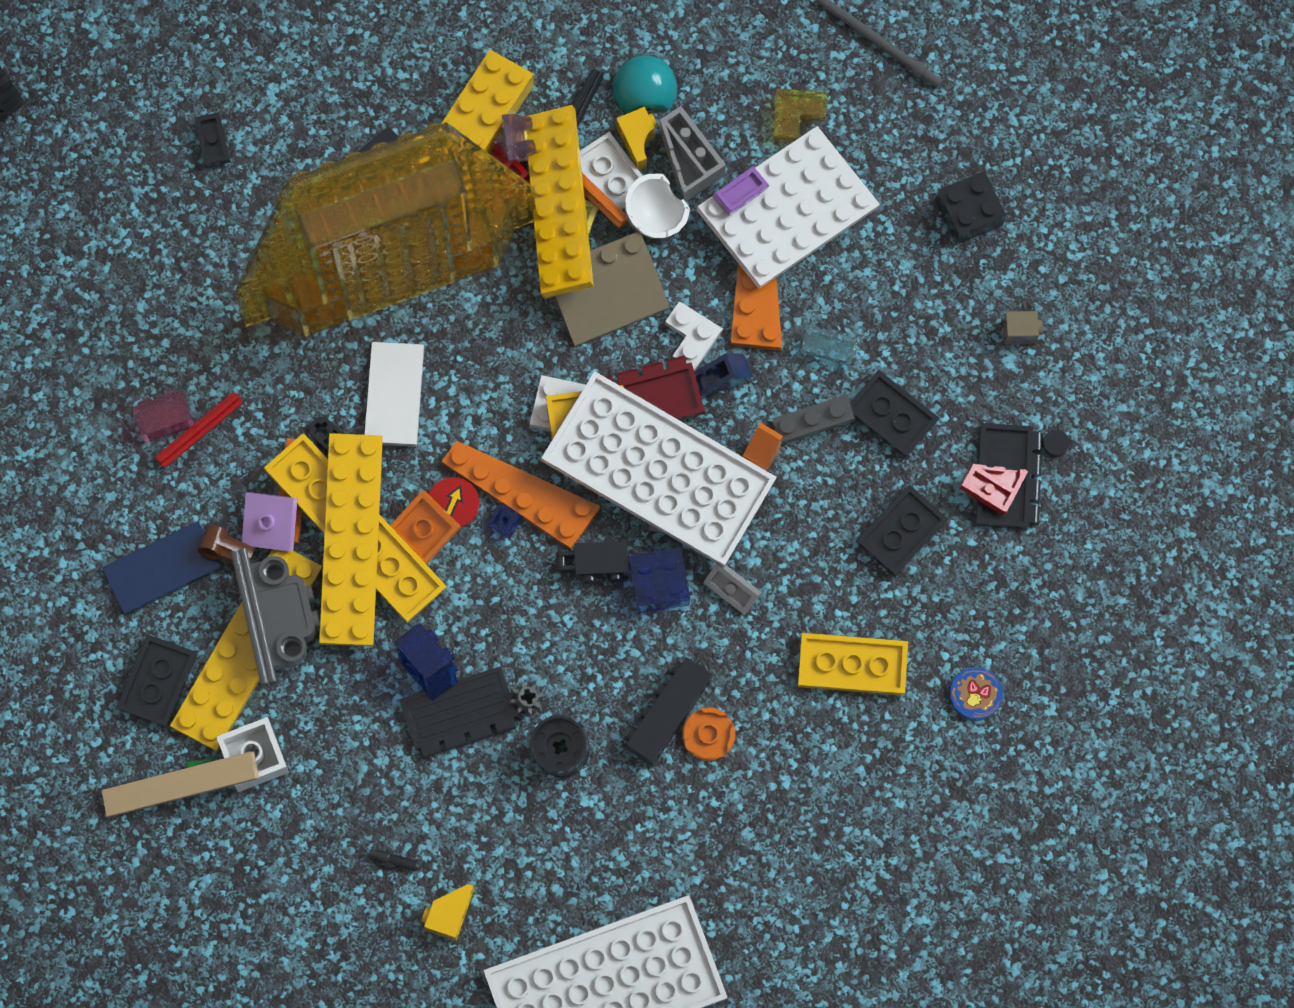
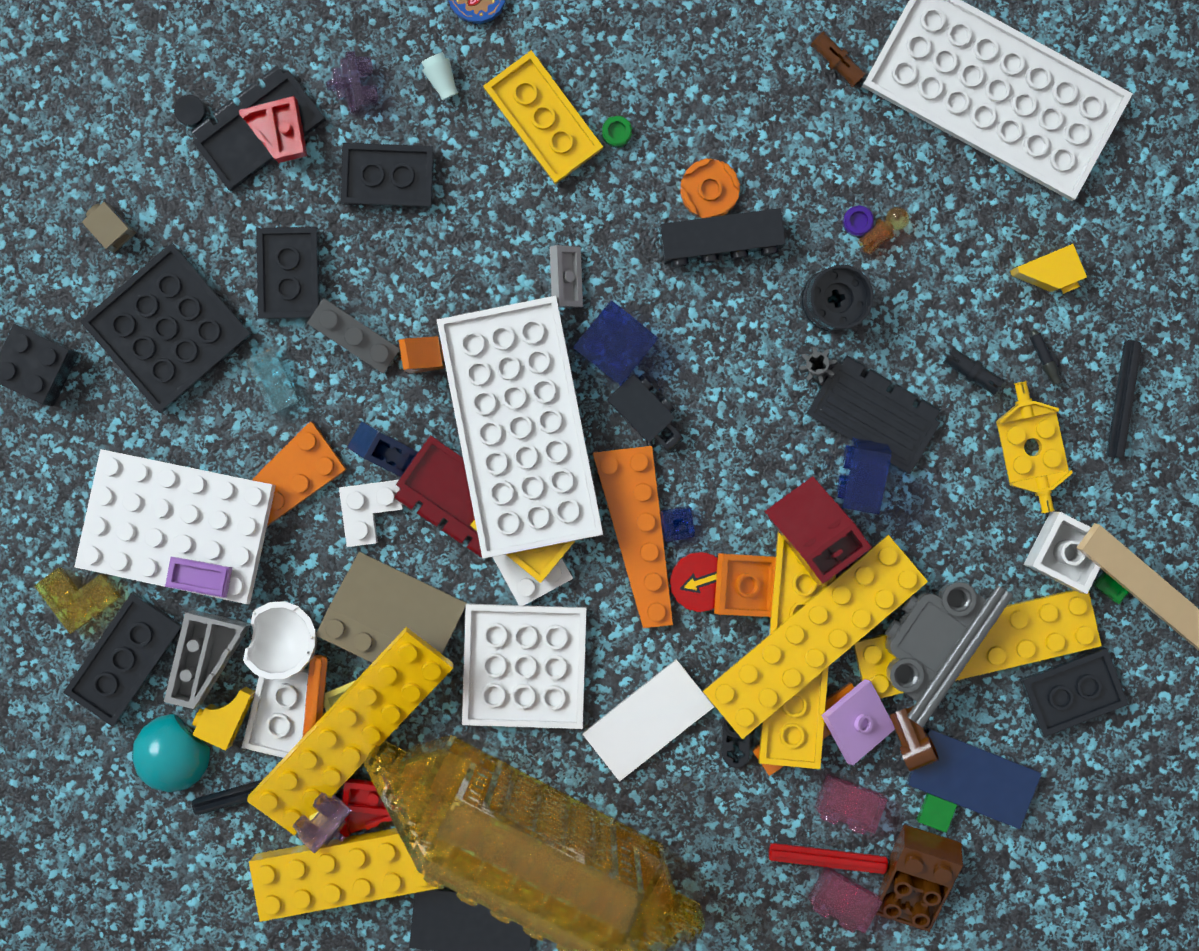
camera: 125 degrees left, 15 degrees up
none -> black plate [63,592,182,727]
none -> black plate [80,243,252,413]
none -> clear purple hips [326,51,378,114]
none -> light aqua cone [421,52,458,100]
none -> white plate [462,604,587,729]
none -> green tile [602,116,632,148]
none -> dark red slope [764,476,872,585]
none -> reddish brown pin [810,31,866,88]
none -> clear pink brick [814,773,888,835]
none -> dark purple tile [842,205,874,237]
none -> clear orange pin [857,206,909,255]
none -> reddish brown slope [873,824,963,932]
none -> green tile [917,793,957,833]
none -> black pin [943,347,1005,396]
none -> yellow plate [996,381,1073,513]
none -> black axle [1106,340,1142,459]

